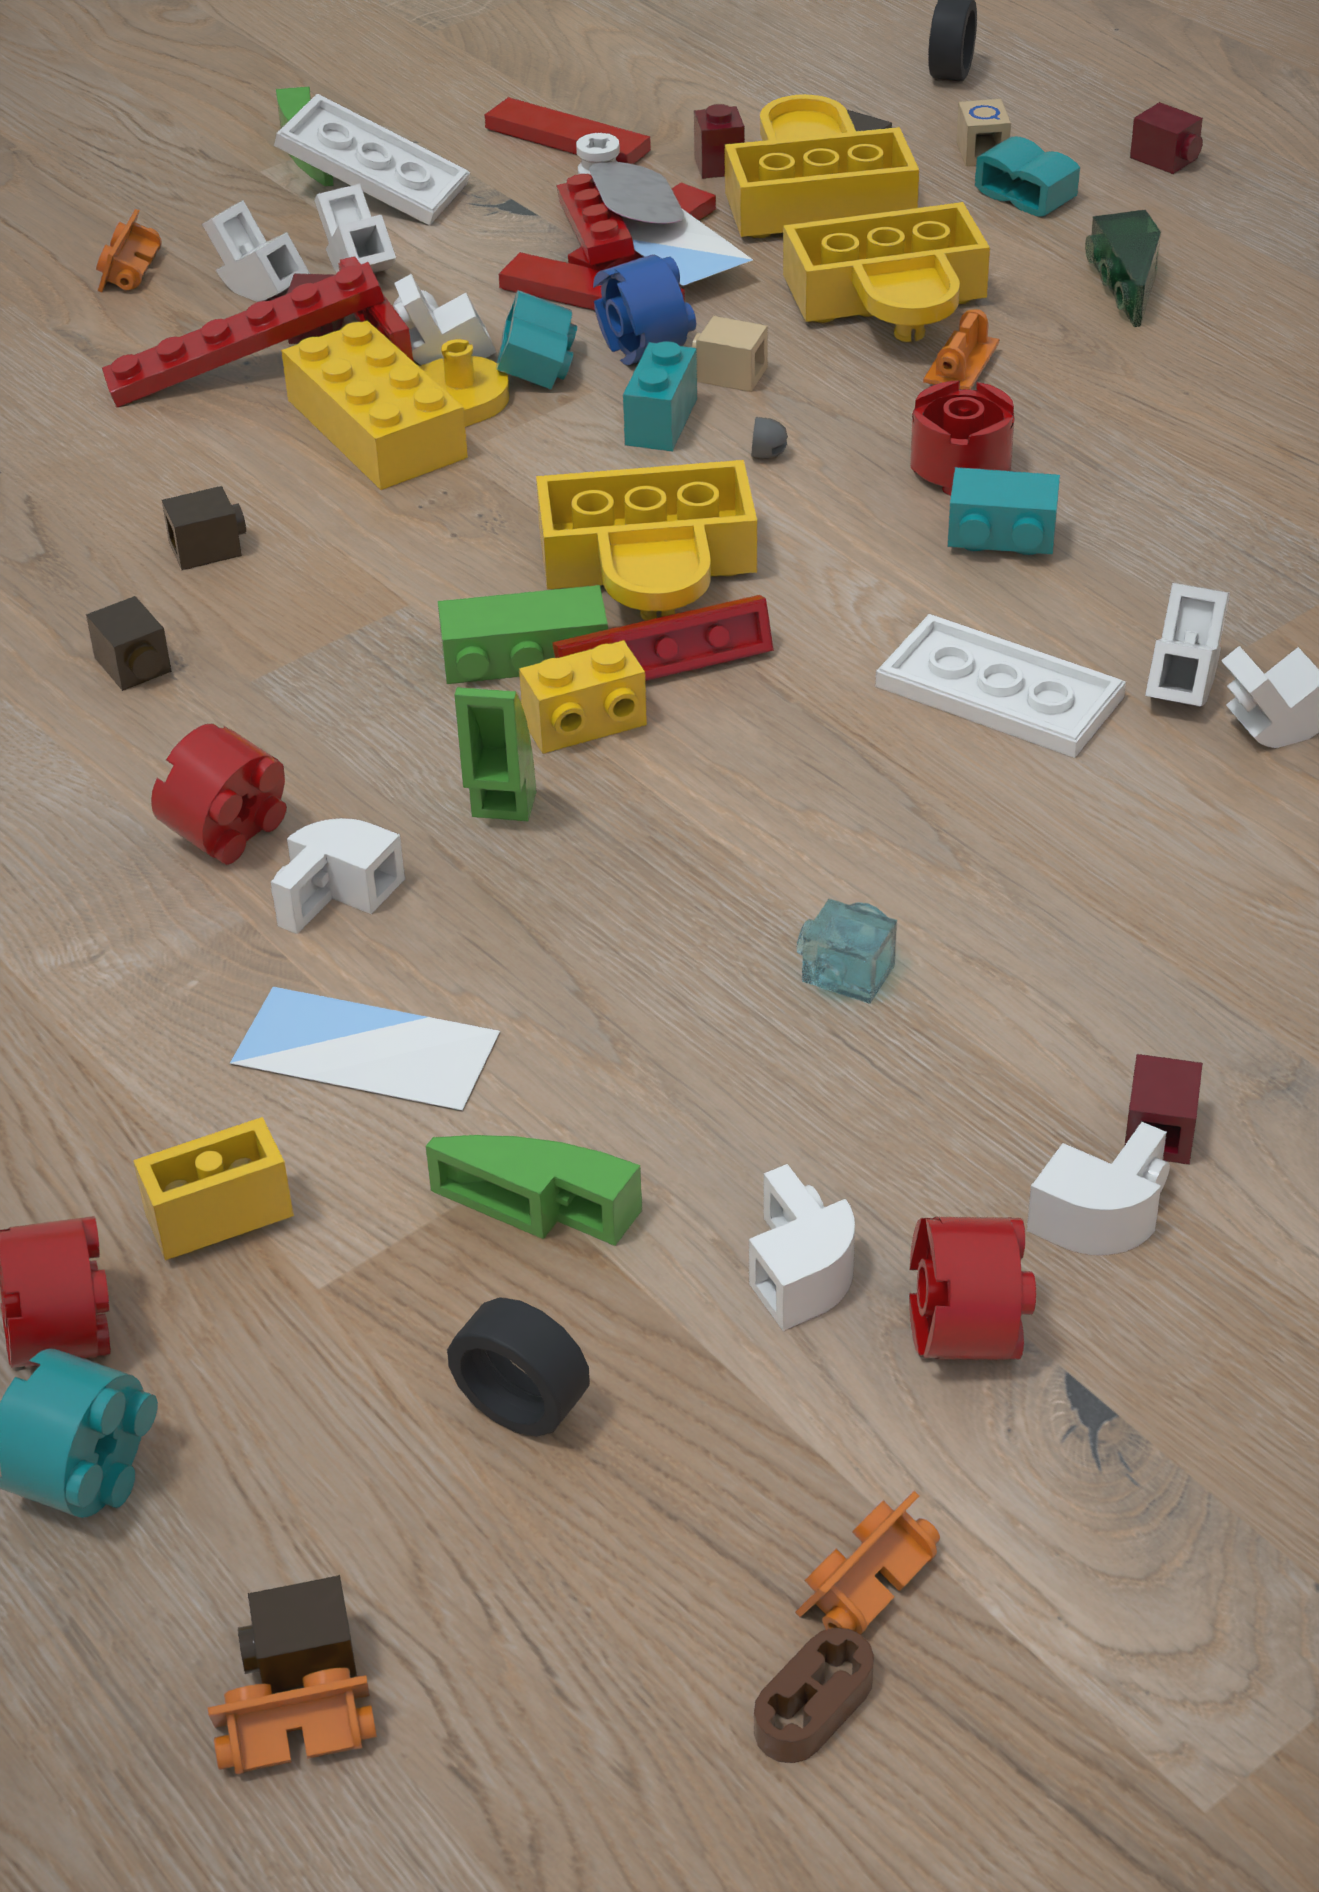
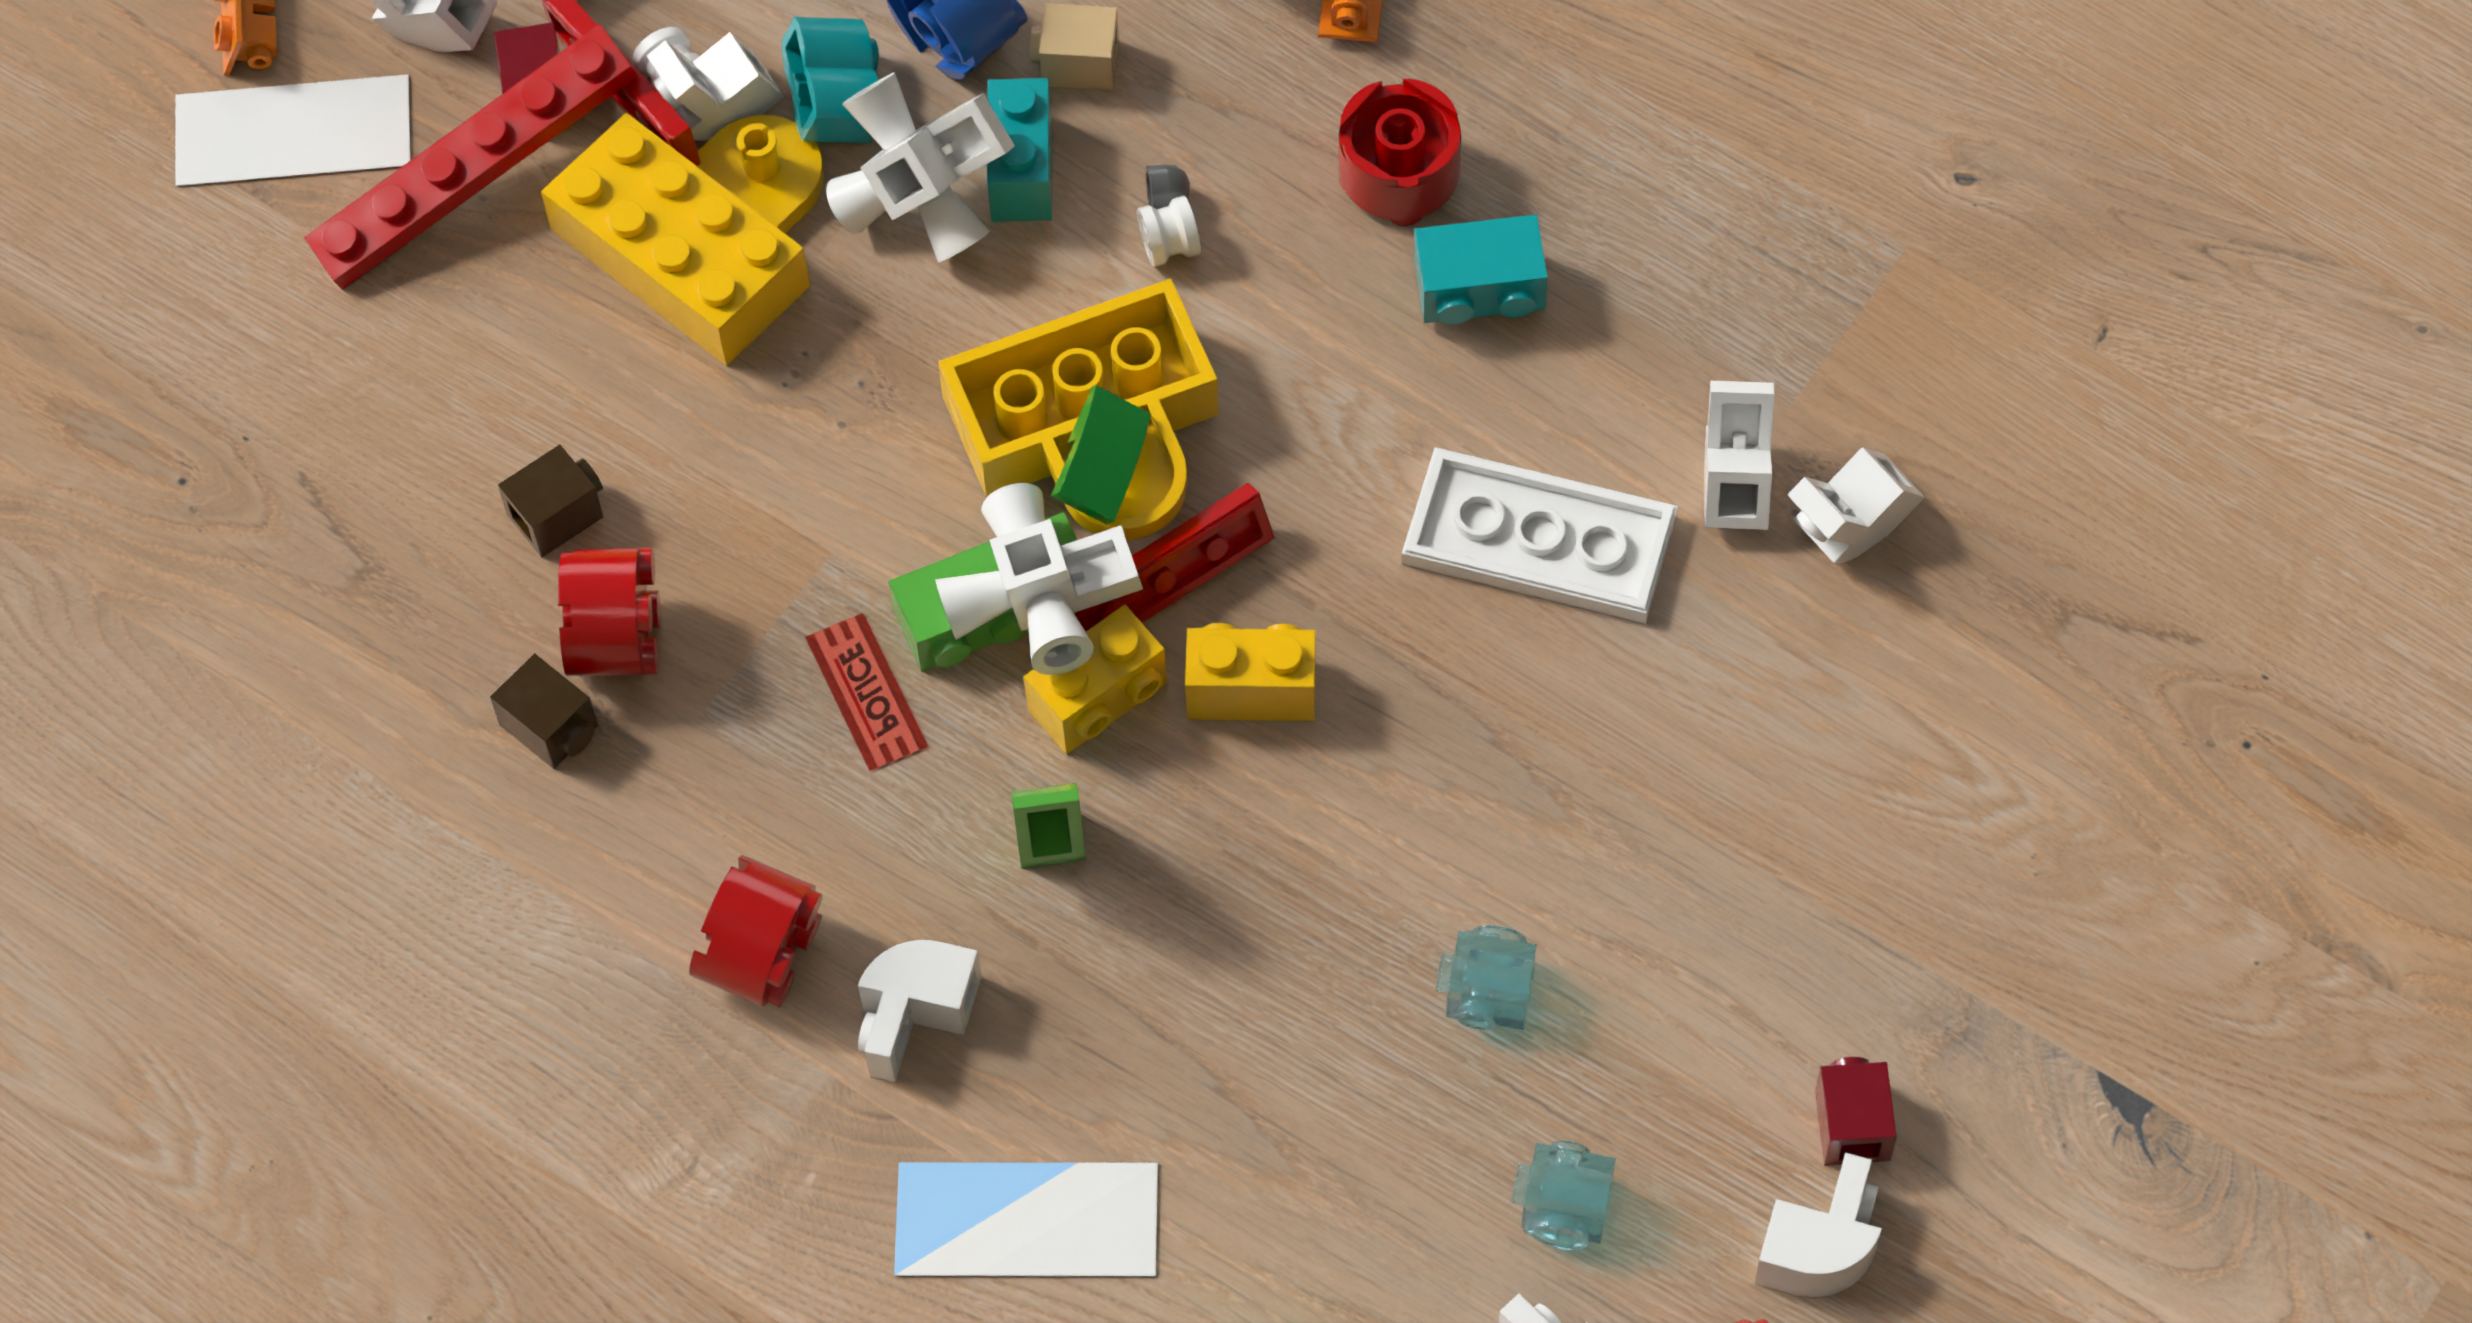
camera: 15 degrees left, 20 degrees up
none -> white sticker [175,74,410,186]
none -> red brick [558,547,661,677]
none -> clear red sticker [805,613,928,771]
none -> white brick [826,72,1015,262]
none -> white brick [935,483,1143,675]
none -> green slope [1051,385,1151,524]
none -> white wheel [1137,196,1201,267]
none -> yellow brick [1185,623,1316,721]
none -> clear light blue brick [1512,1141,1616,1250]

